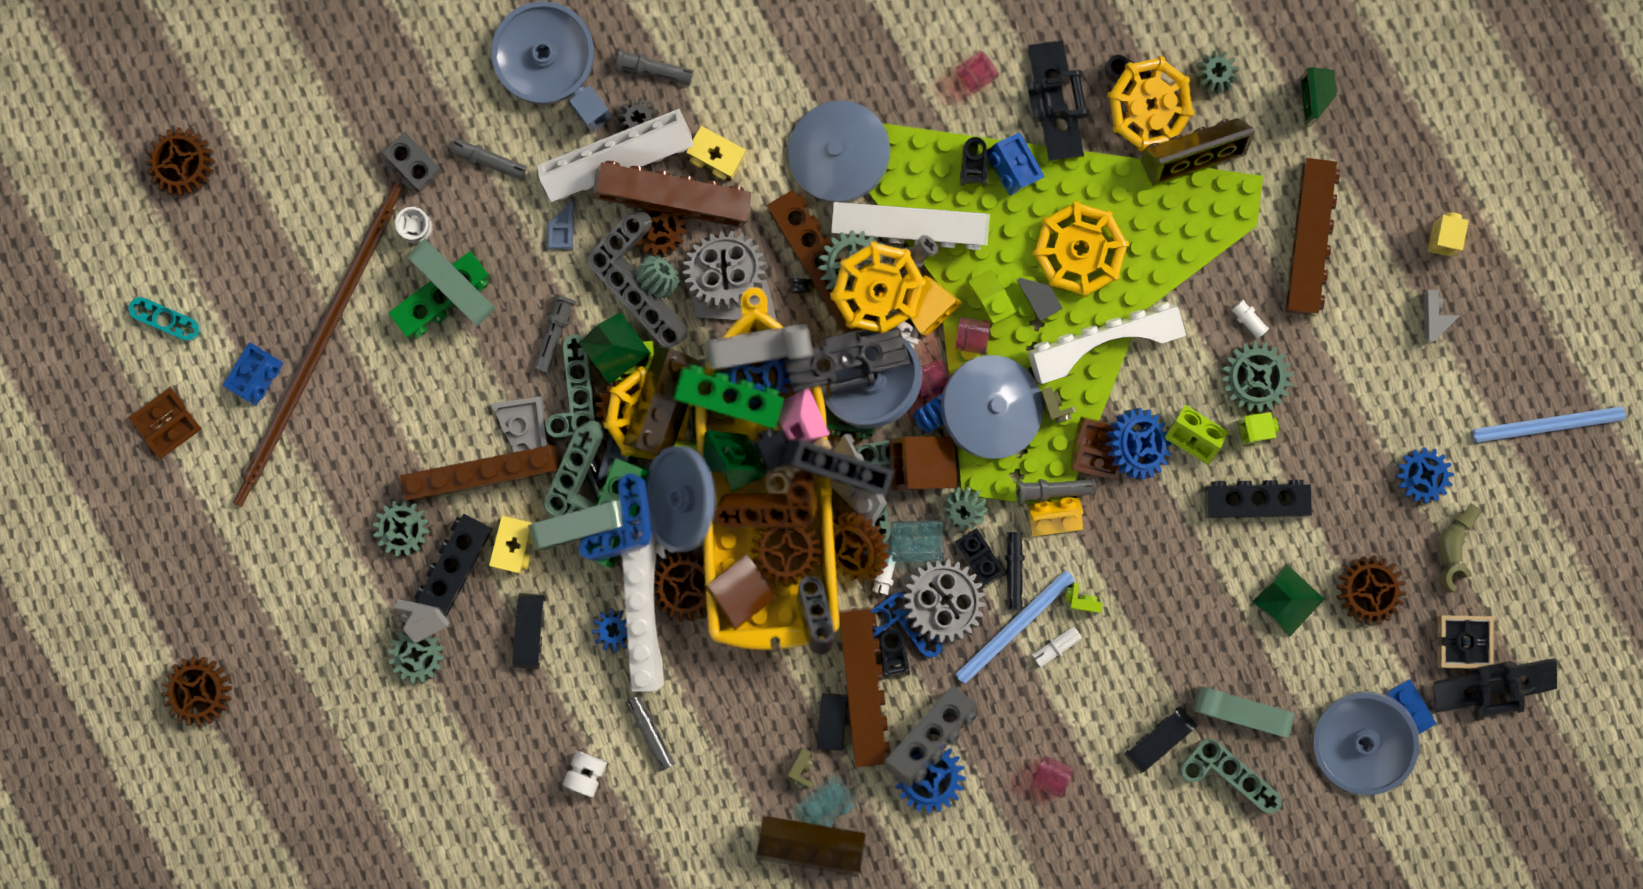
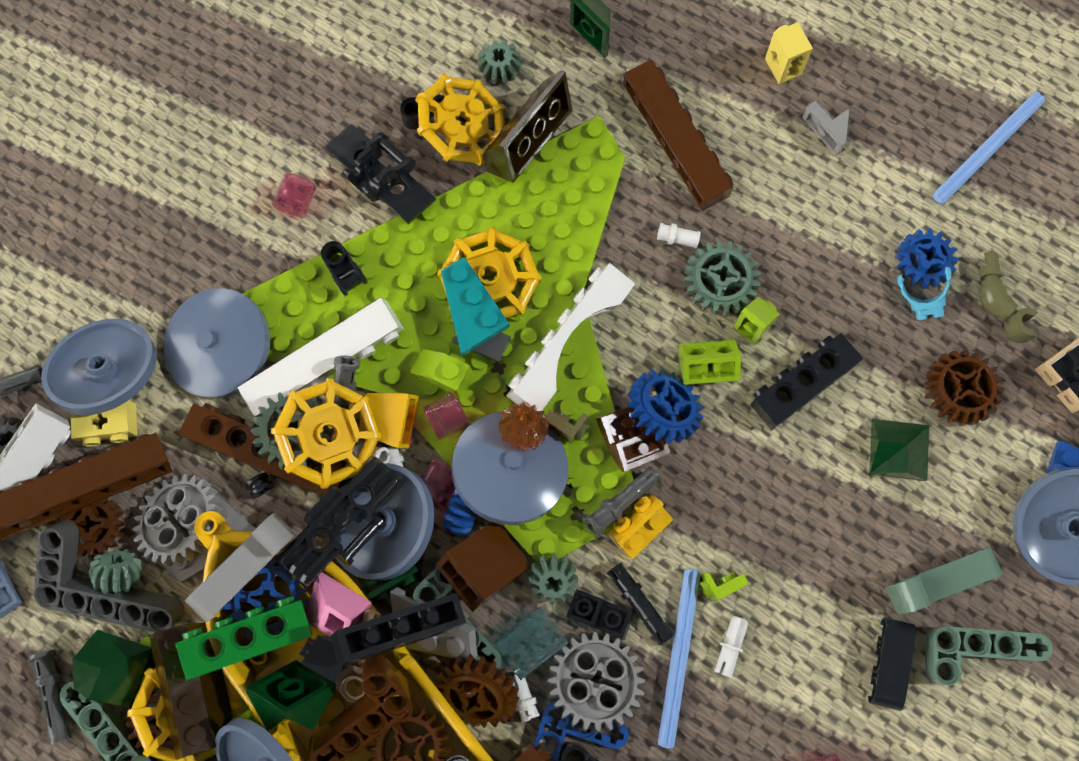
camera: 30 degrees left, 10 degrees down
blue bracket [987,132,1045,196] -> none
none -> sand blue dish [41,319,156,415]
none -> teal wing [441,257,510,357]
none -> clear orange gear [498,401,549,452]
none -> medium azure helmet [897,267,952,320]

